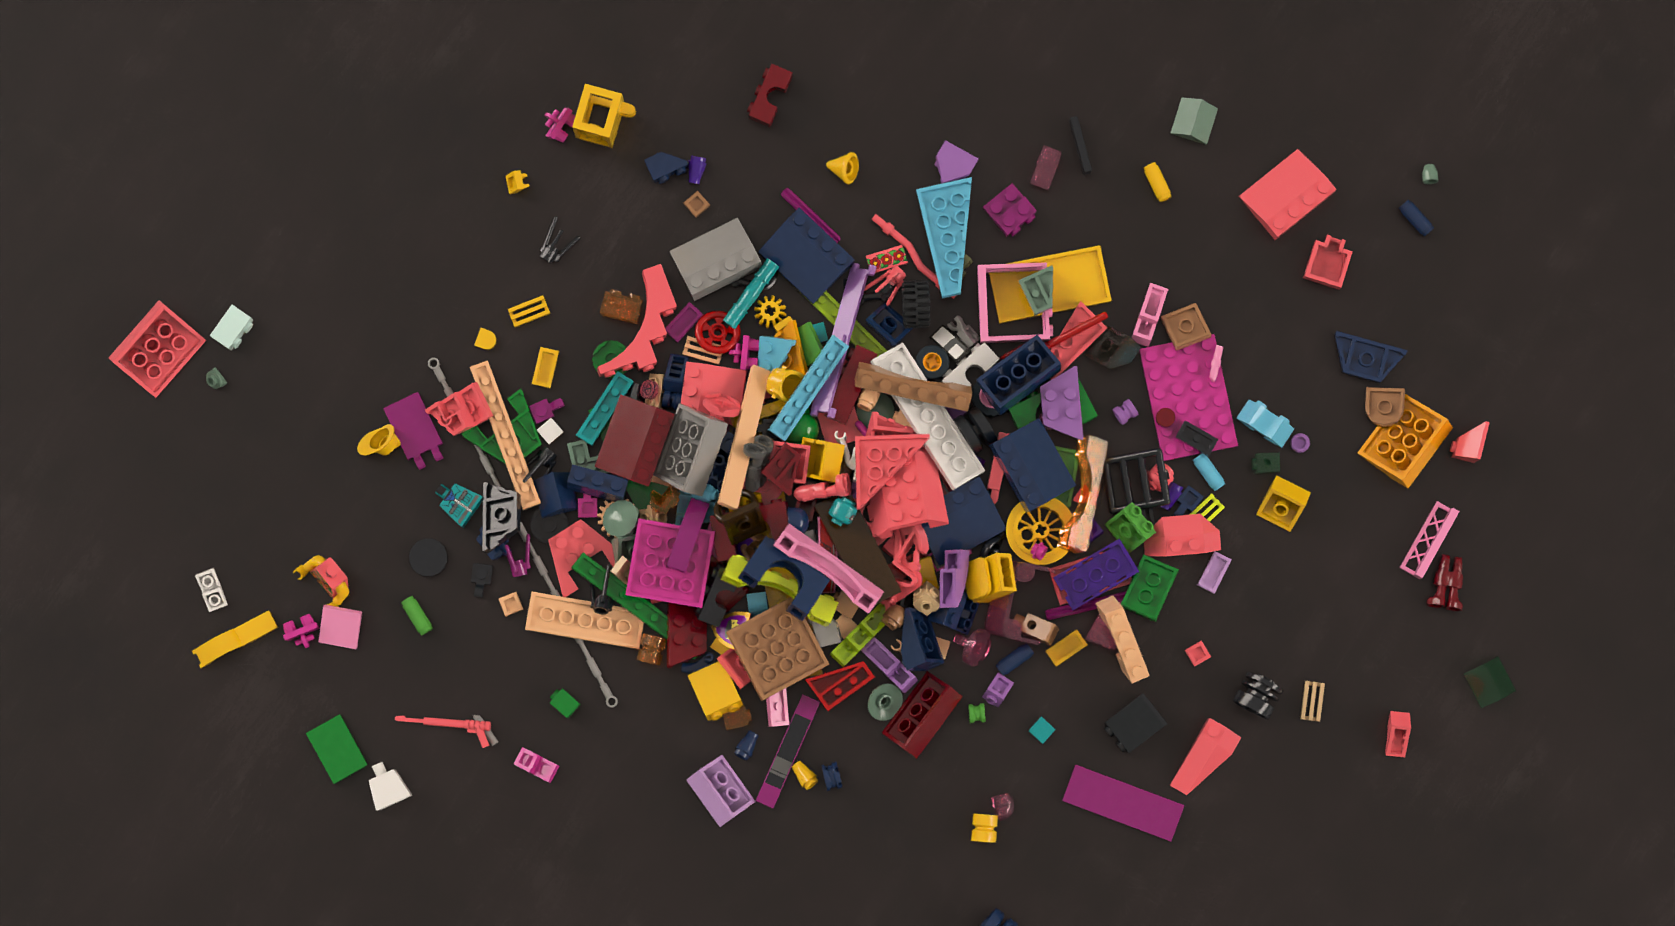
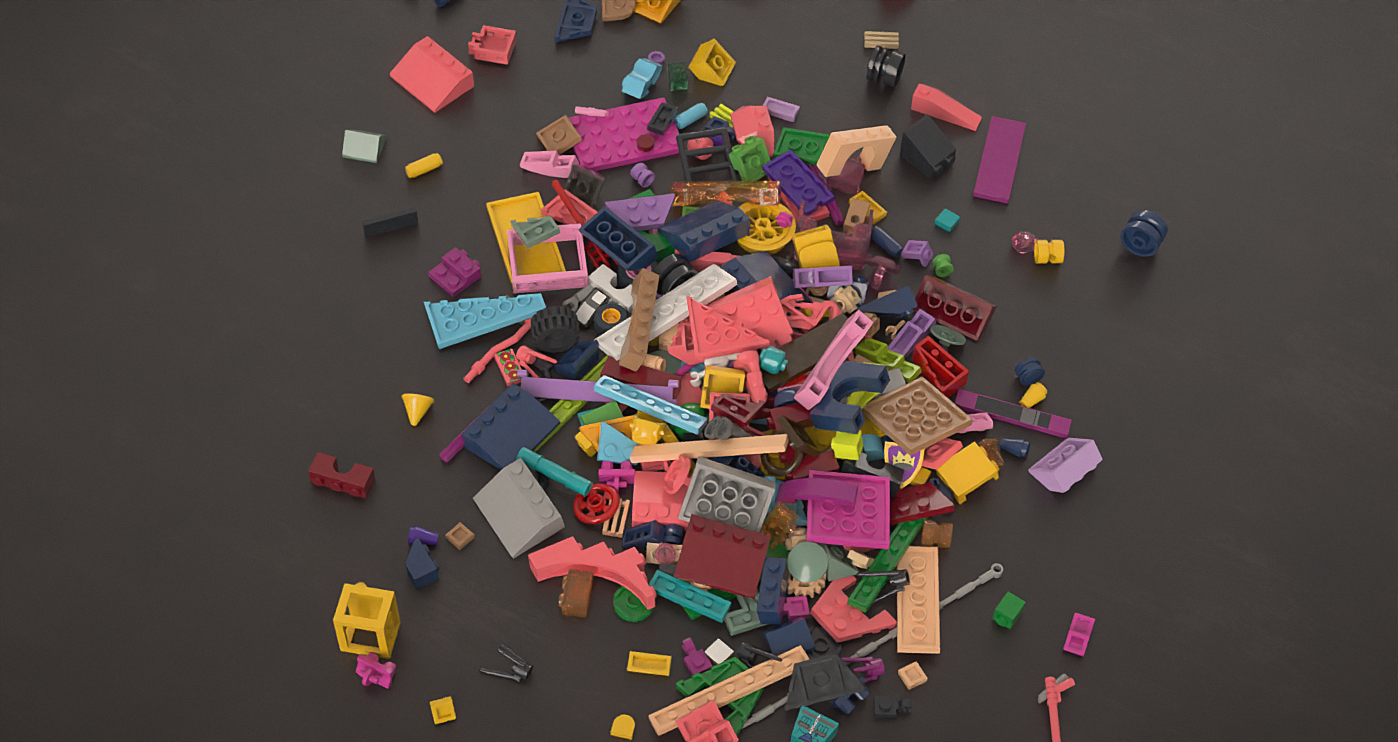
camera: 95 degrees left, 30 degrees down
yellow tile [508,295,550,328] -> none
magenta tile [665,302,704,343] -> none
yellow gear [754,296,786,328] -> none
medium lavender slope [935,140,978,184] -> none
clear pink slope [1030,146,1062,190] -> none
coral tile [1184,640,1211,667] -> none

